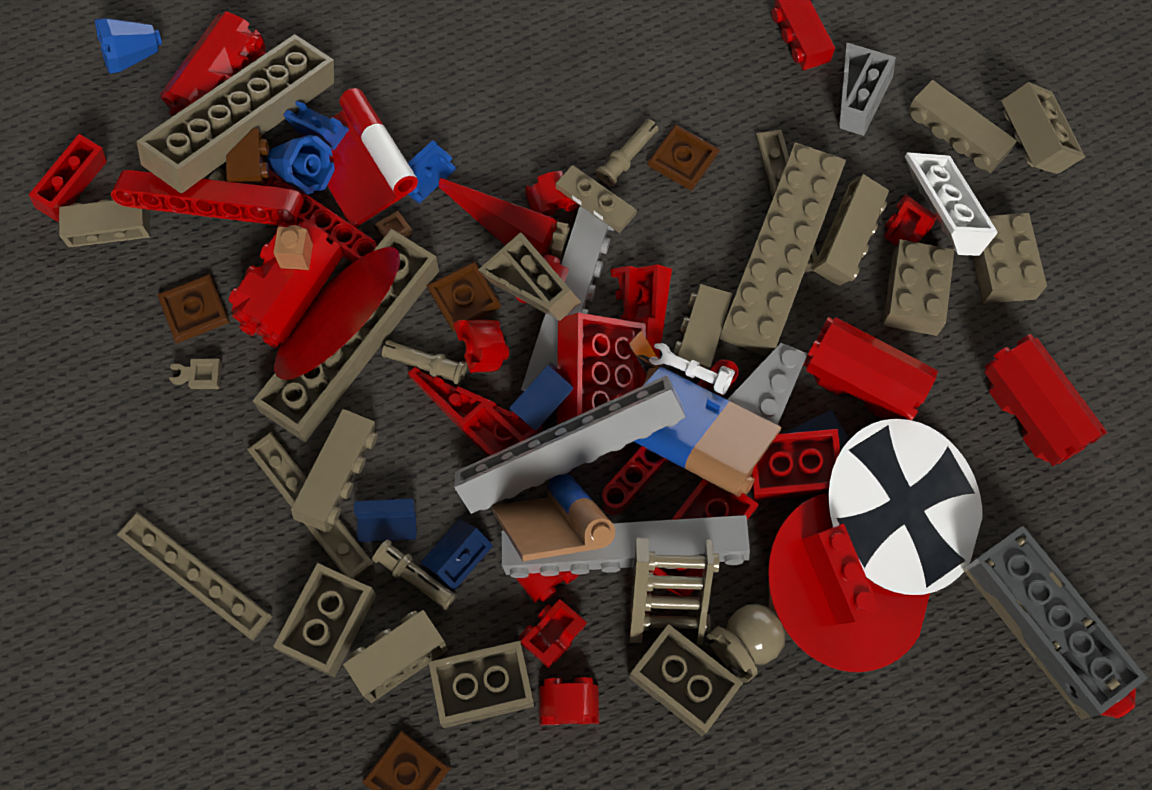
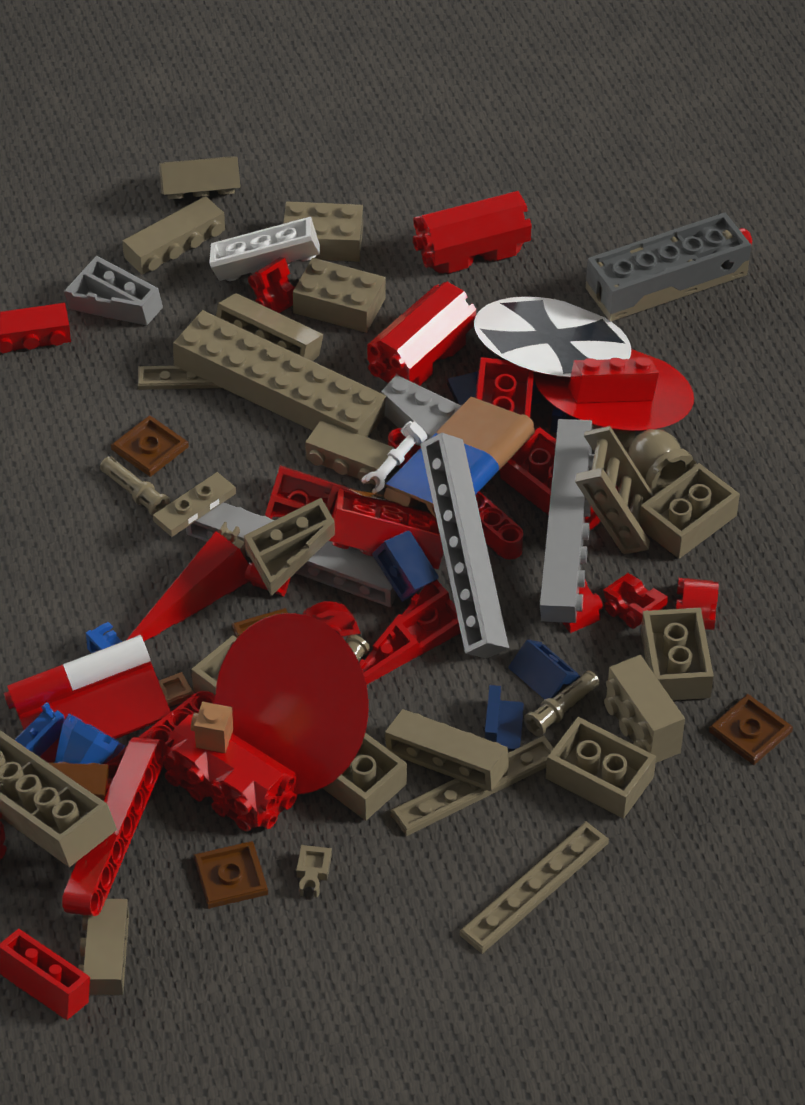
camera: 80 degrees left, 20 degrees down
medium nougat door [492,473,616,561] -> none
red cylinder [525,171,580,217] -> none

